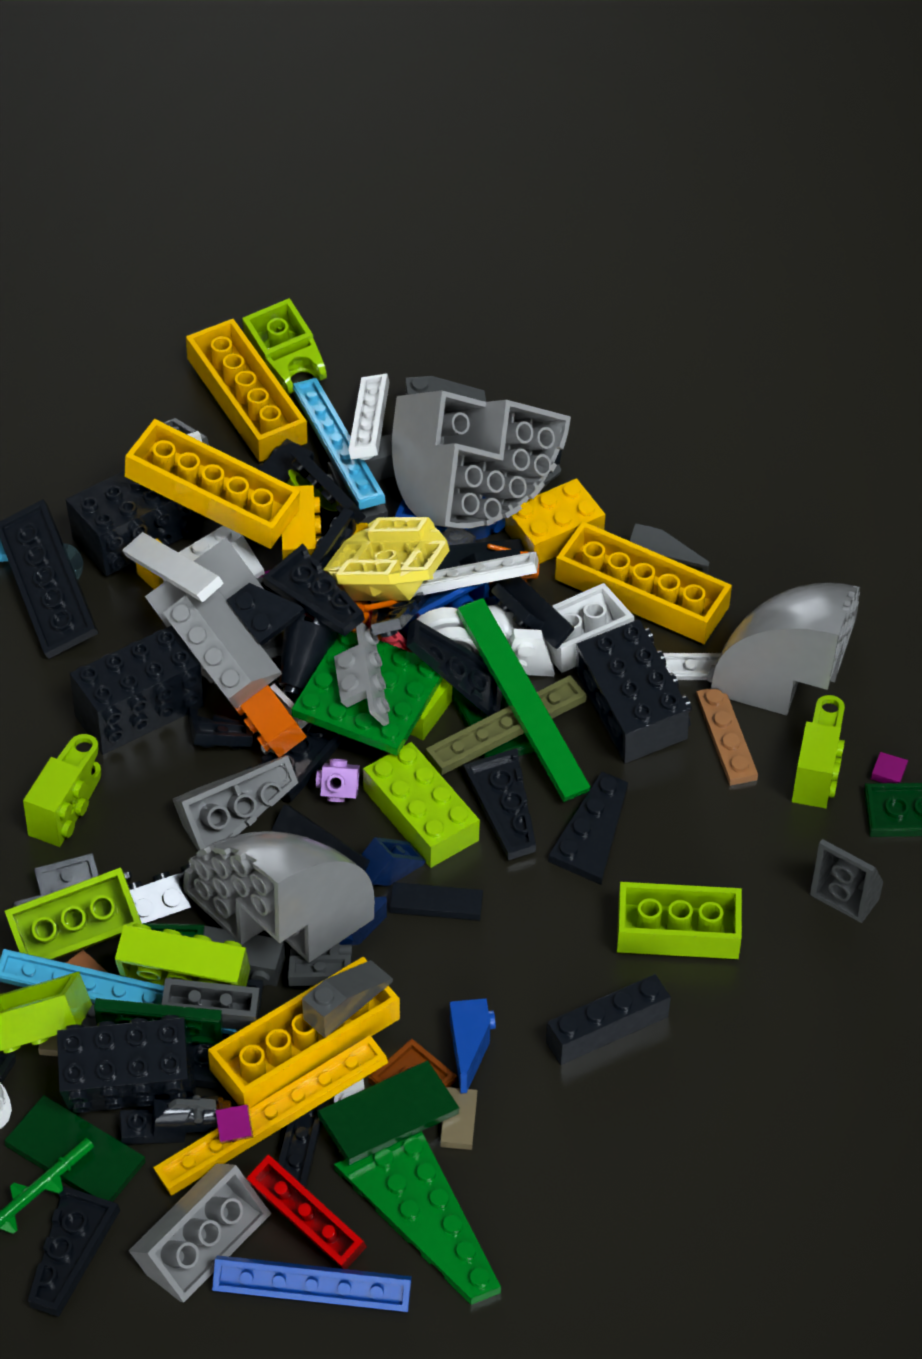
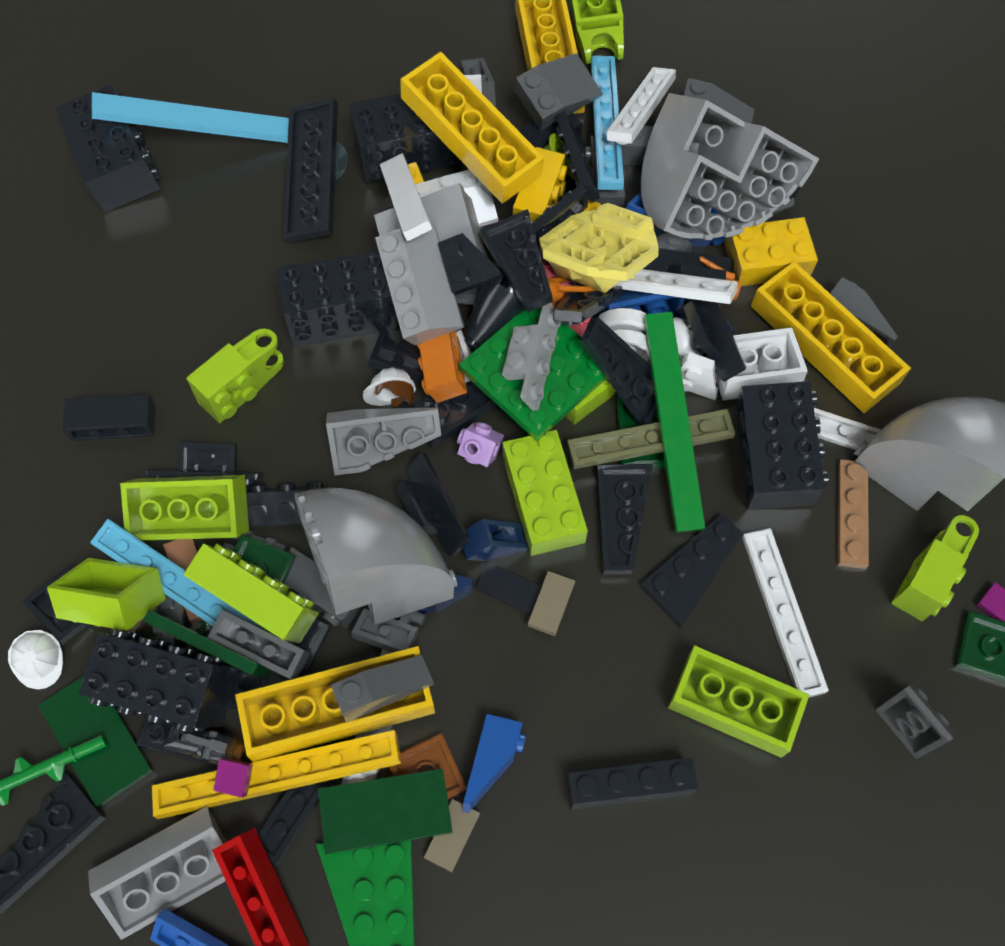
camera: 20 degrees right, 15 degrees up
none -> white piece [363,367,416,407]
none -> dark grey slope [514,53,603,131]
none -> dark tan tile [528,571,575,636]
none -> white tile [742,528,829,697]

